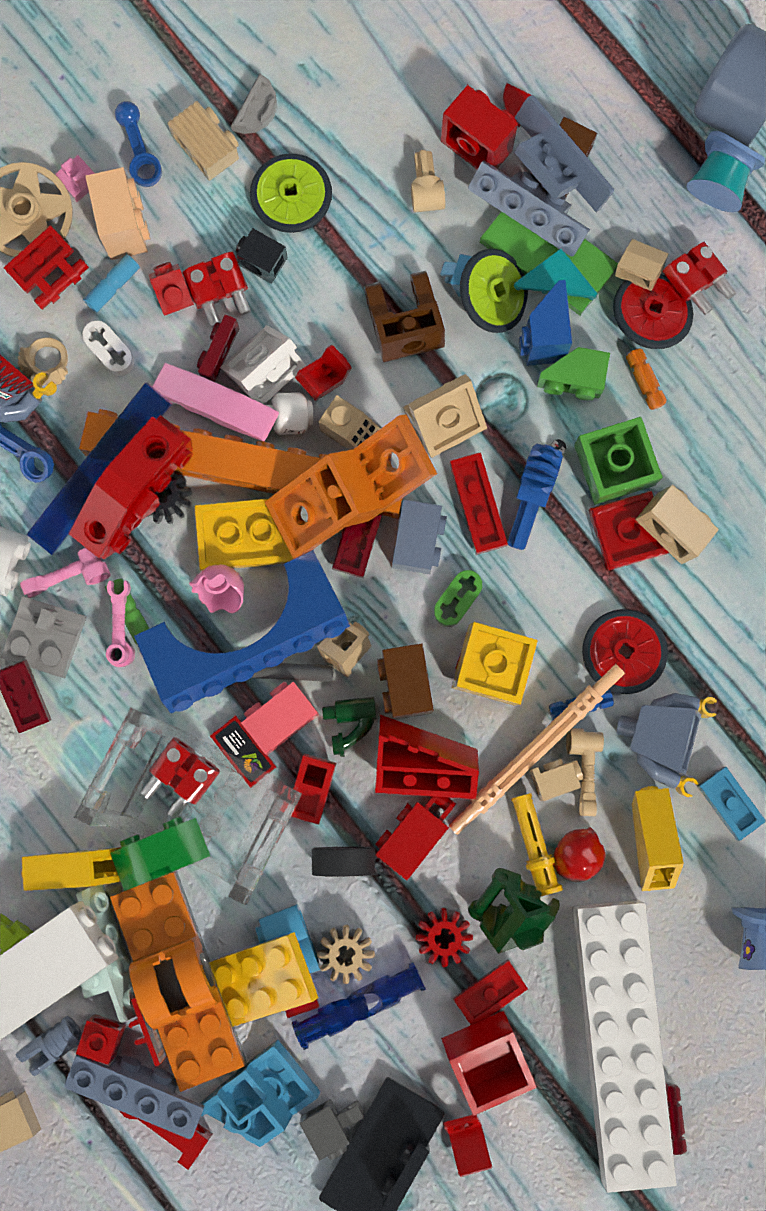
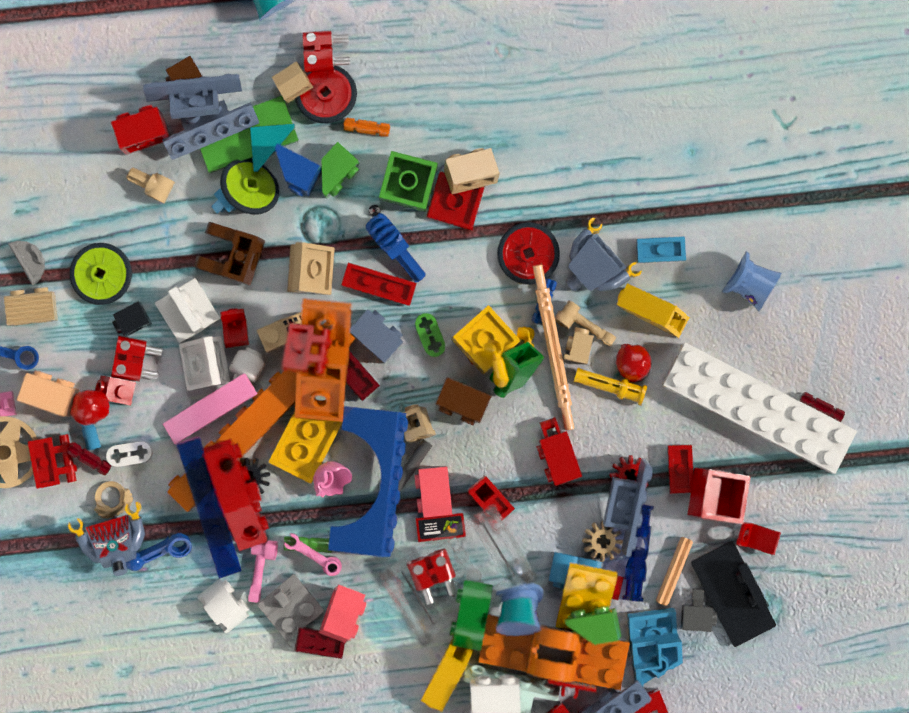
camera: 60 degrees left, 5 degrees up
dark red plate [197,314,240,382] -> none
black tyre [312,846,375,877] -> none
dark green plant [322,696,376,757] -> none
red wedge [375,714,479,799] -> none
dark green piece [468,868,560,954] -> none
red tile [503,83,531,127] -> none
none -> dark red axle [66,442,111,476]
none -> red hair [70,390,110,426]
none -> white bracket [155,278,221,344]
none -> red plate [282,323,332,376]
none -> coral brick [319,585,366,643]
none -> green torso [484,326,545,398]
none -> hat [496,584,543,636]
none -> bright green slope [565,606,621,645]
none -> sand blue bracket [603,458,652,557]
none -> light nougat axle [656,537,693,606]

